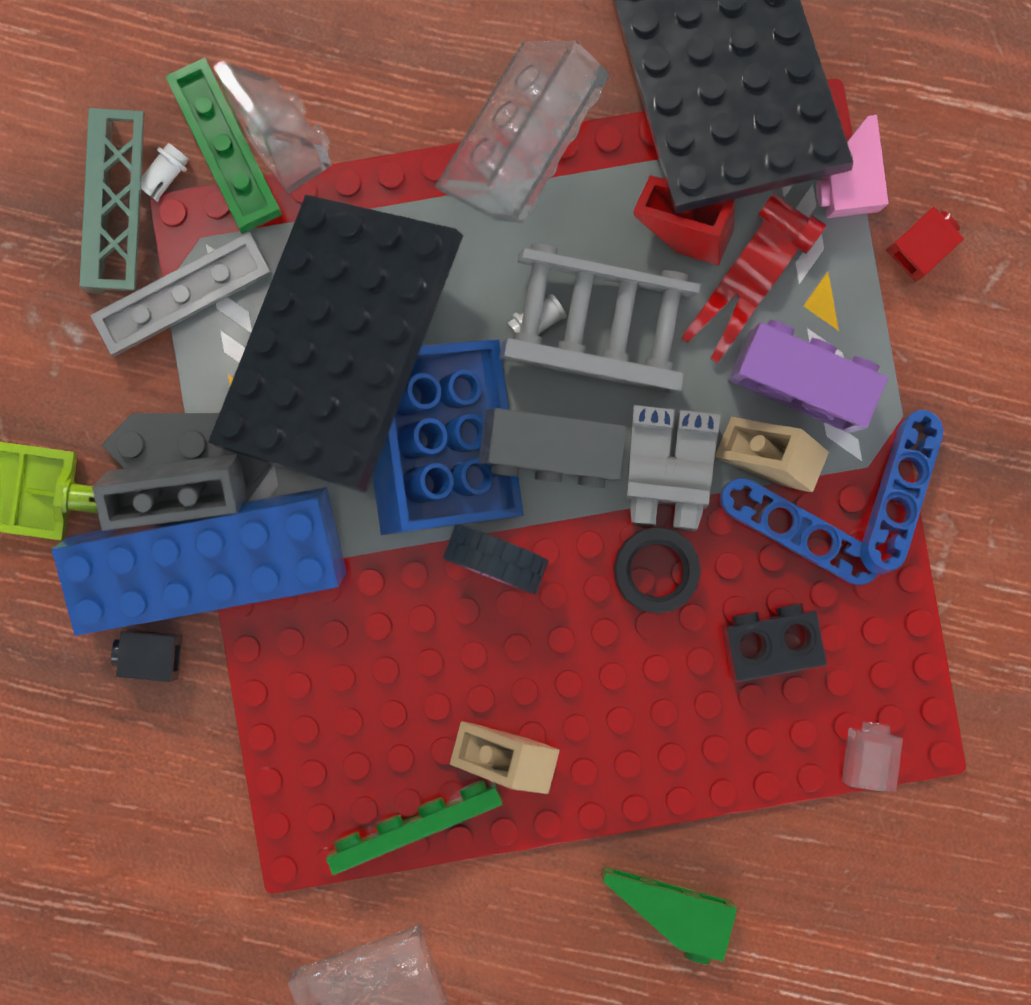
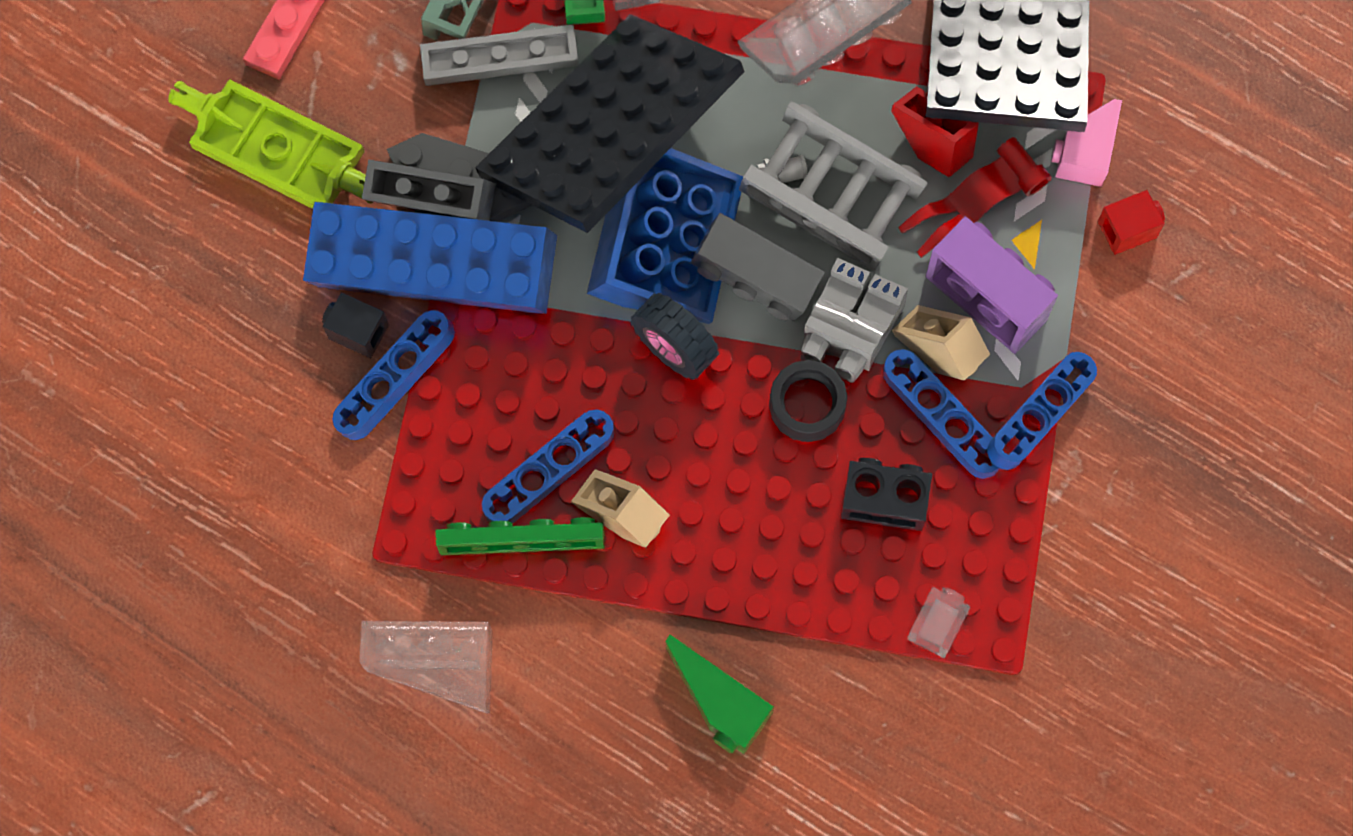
camera: 30 degrees right, 15 degrees down
none -> blue beam [332,310,455,440]
none -> blue beam [482,410,614,523]

